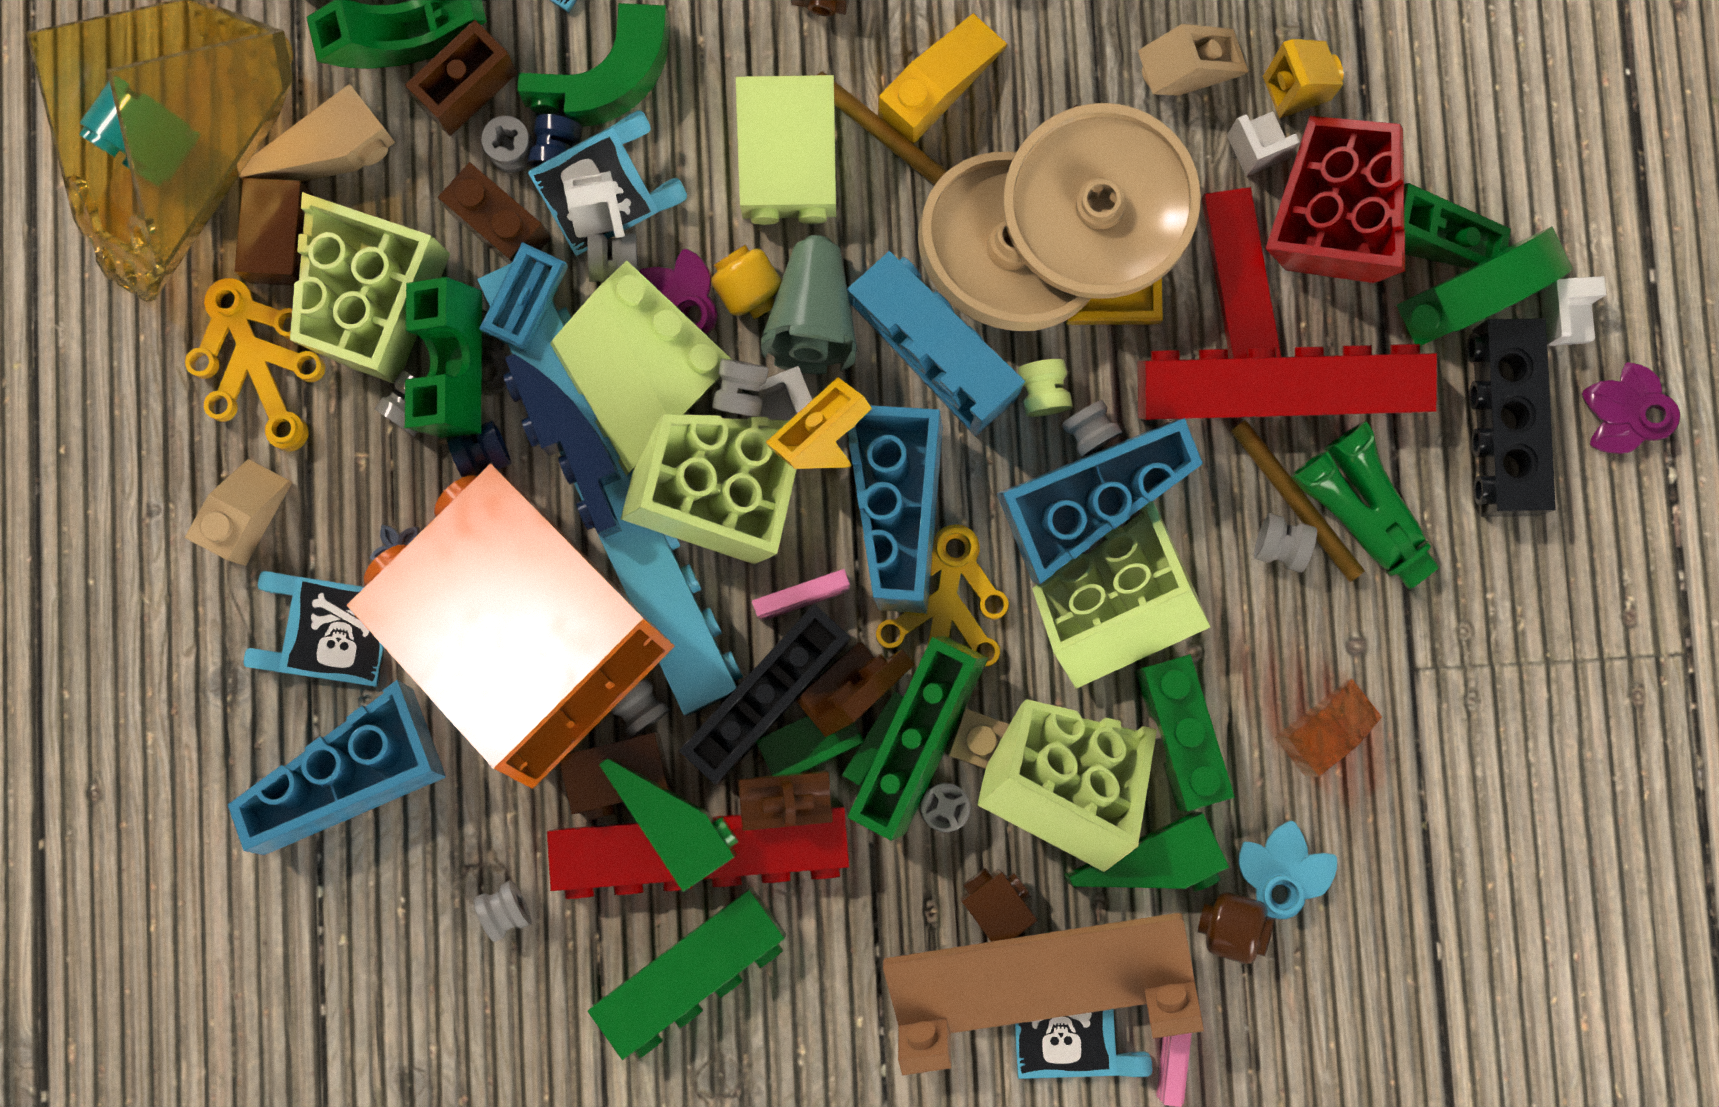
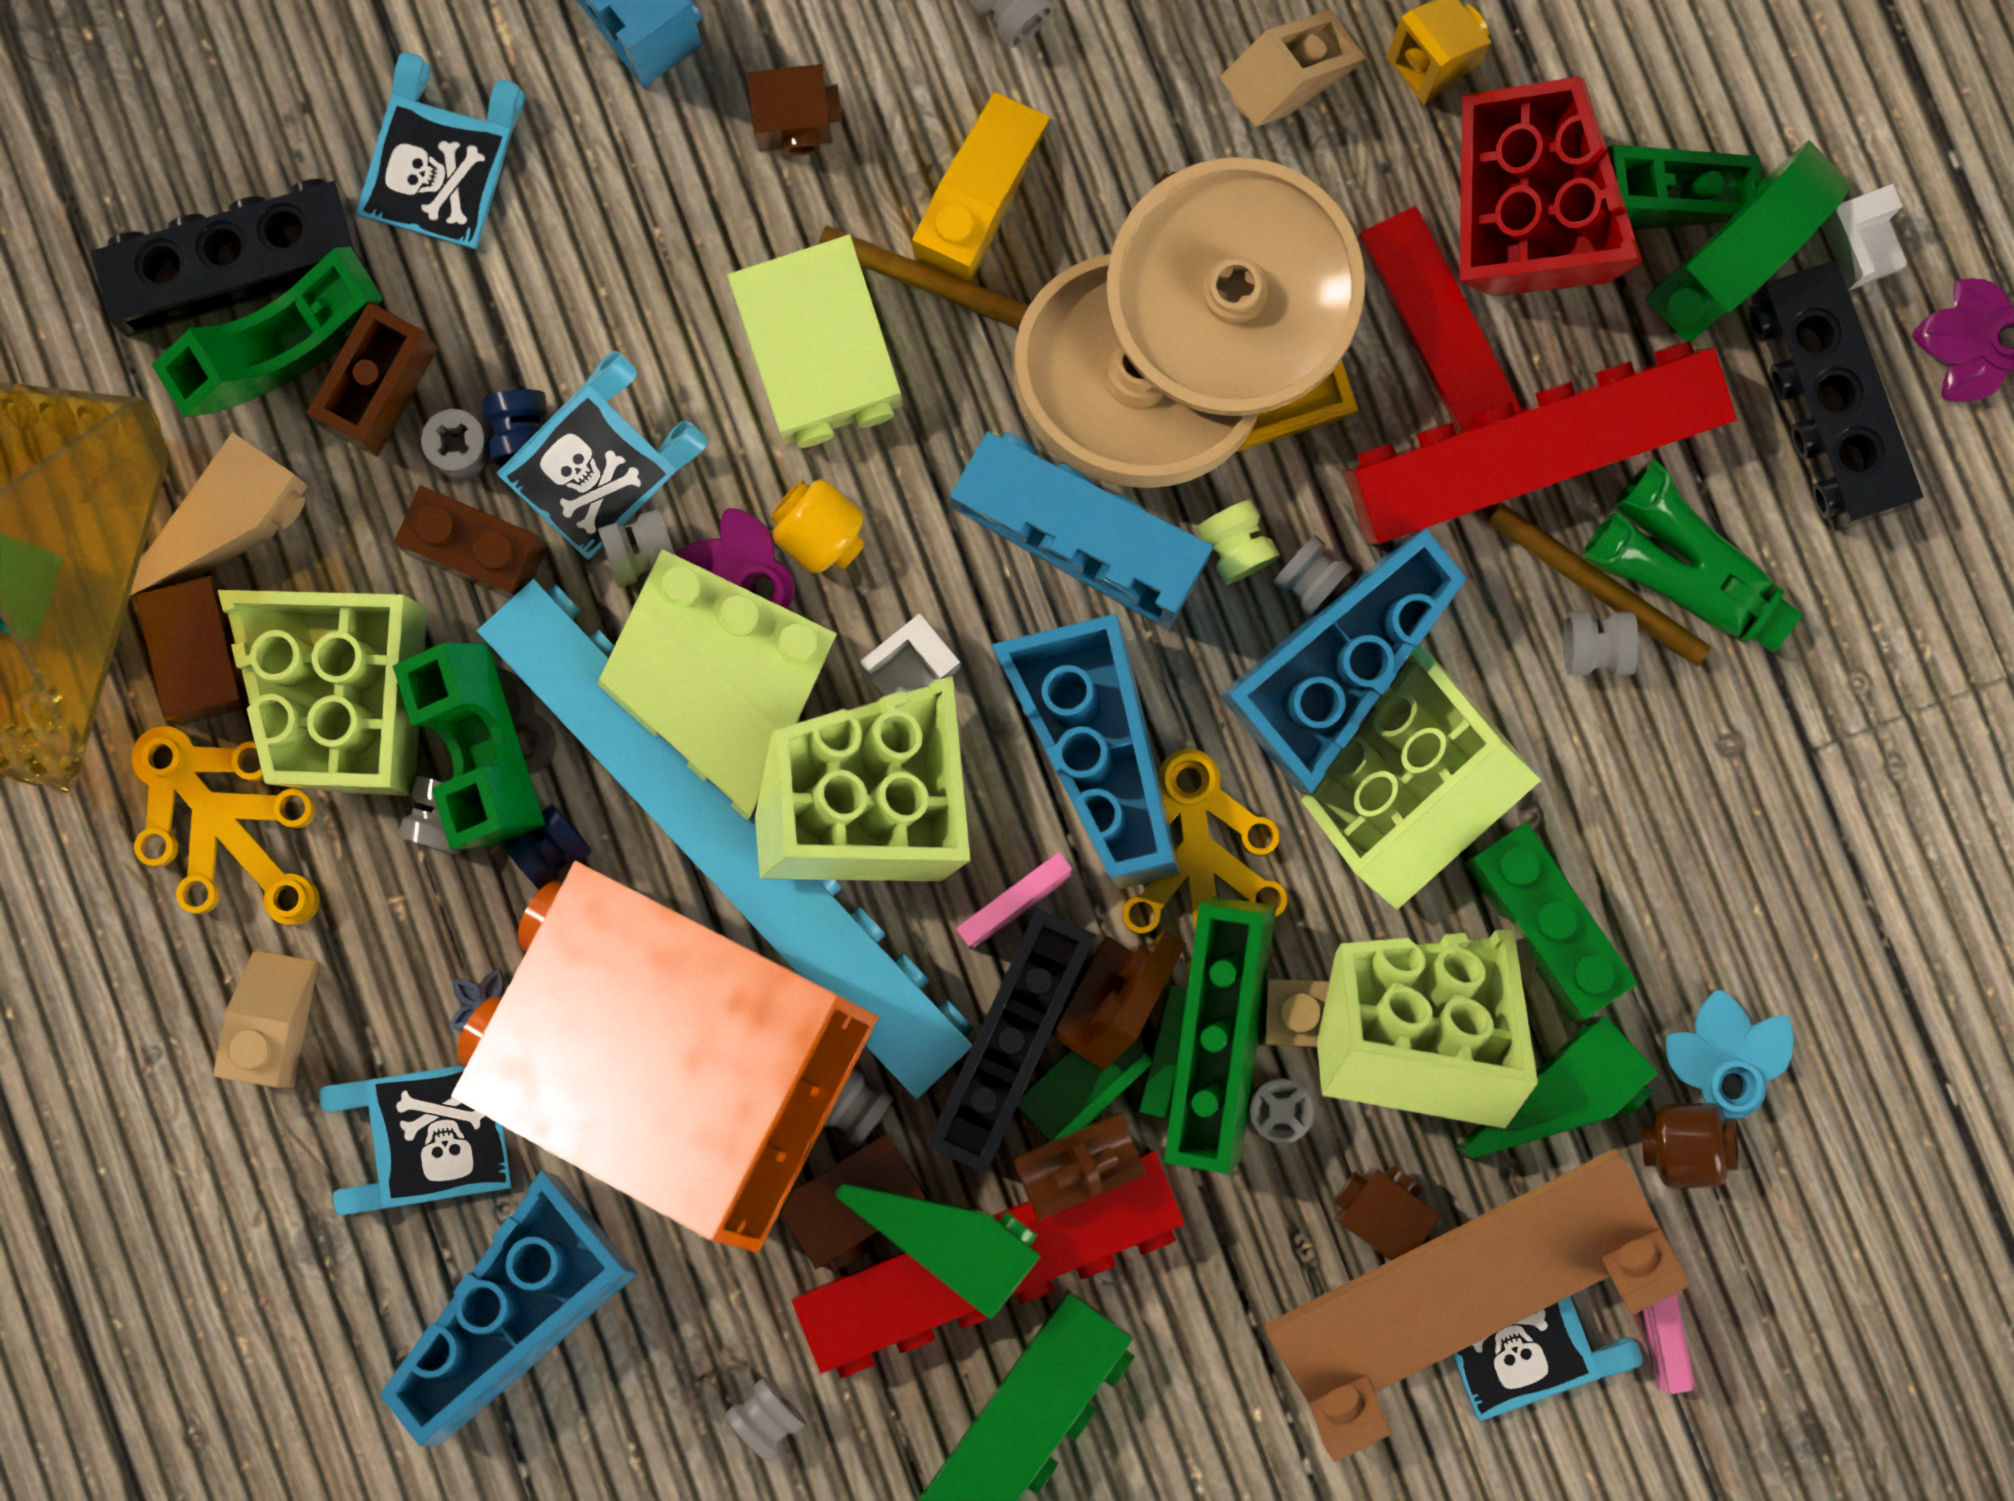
camera: 15 degrees left, 0 degrees up
dark azure tile [479,242,568,352] -> none
dark blue slope [503,354,622,538] -> none
green arch [517,3,670,127] -> none
white panel [563,171,625,238] -> none
light grey wheel [712,358,769,416] -> none
sand green cone [761,235,857,375] -> none
yellow slope [765,377,872,469] -> none
white panel [1227,111,1301,177] -> none
clear orange slope [1275,679,1382,777] -> none

